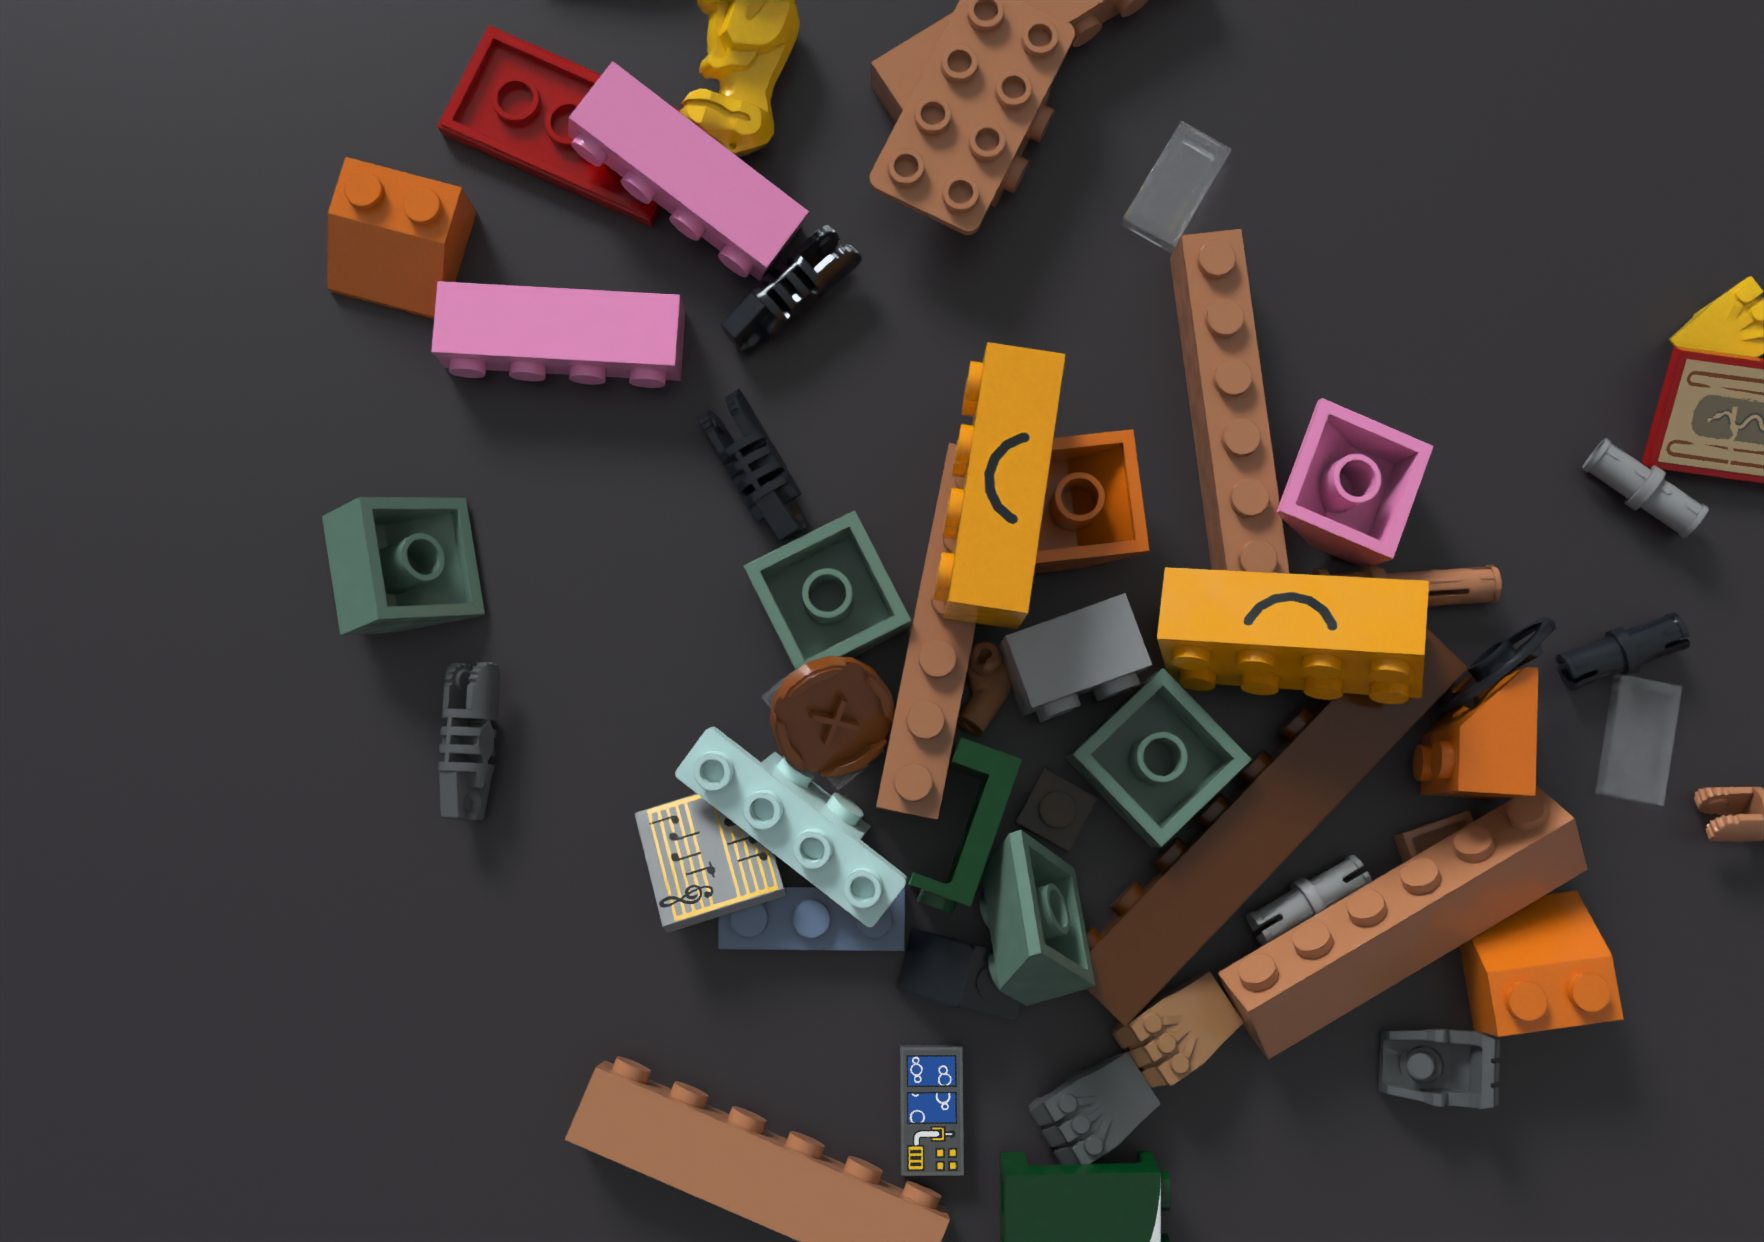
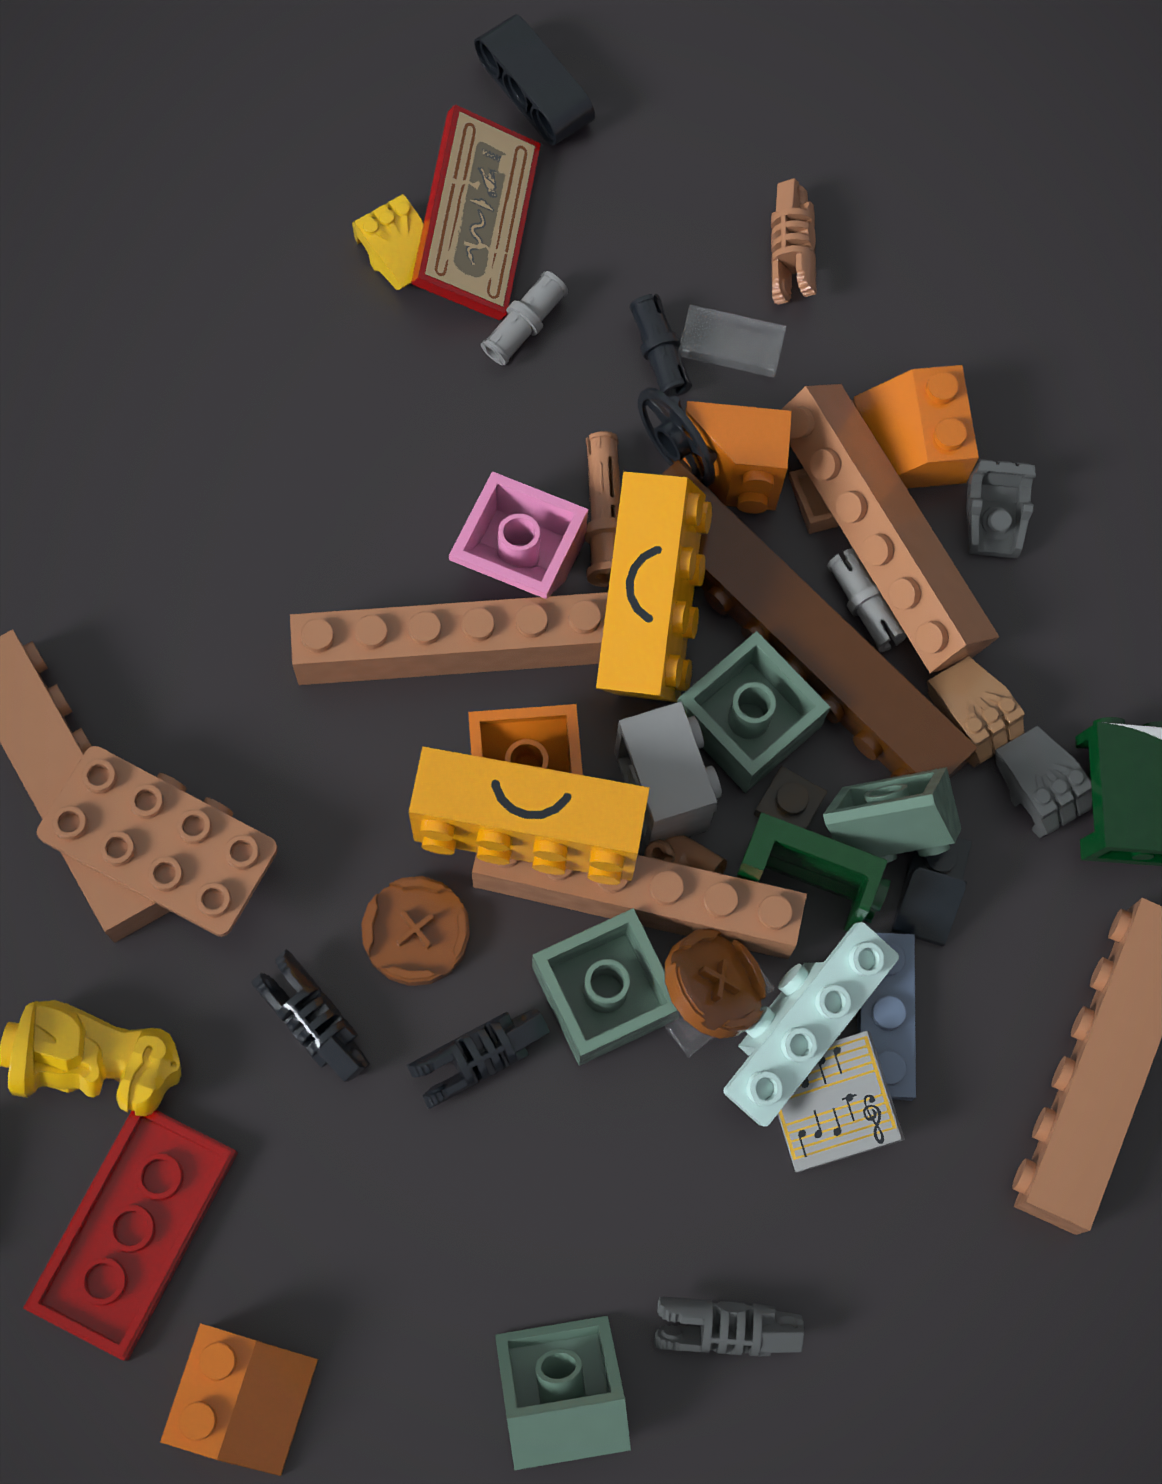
camera: 90 degrees left, 10 degrees down
bright pink brick [431,281,686,388] -> none
bright pink brick [568,61,809,281] -> none
tile [900,1045,964,1176] -> none
clear tile [1120,121,1232,253] -> none
none -> dark orange tile [361,876,470,986]

